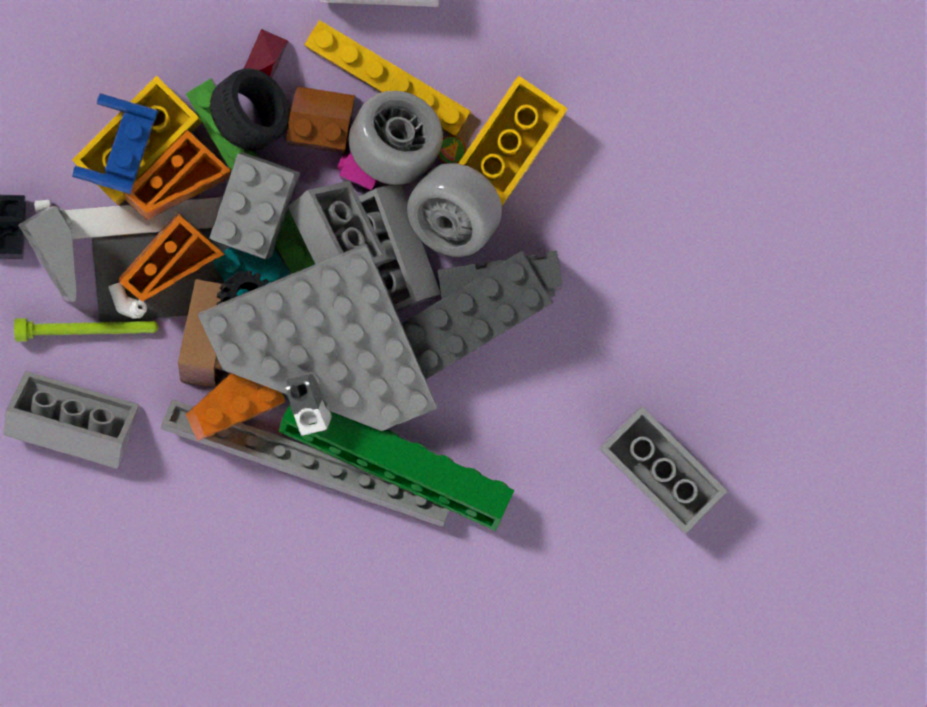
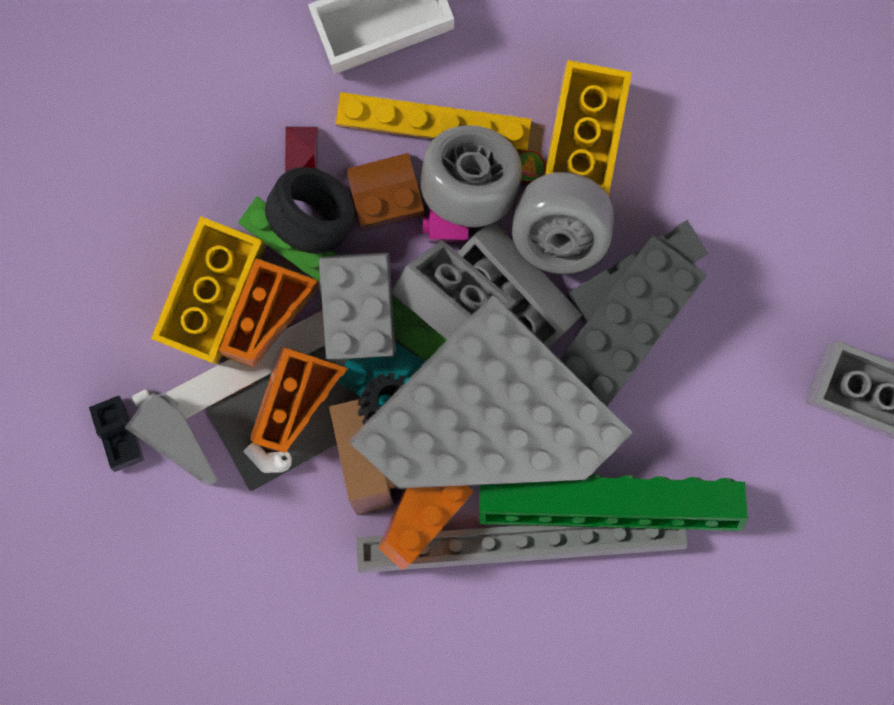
camera: 25 degrees left, 0 degrees up
light grey slope [3,371,139,469] -> none
lime piece [14,318,159,342] -> none
blue plate [72,93,158,194] -> none
leg [286,374,332,435] -> none

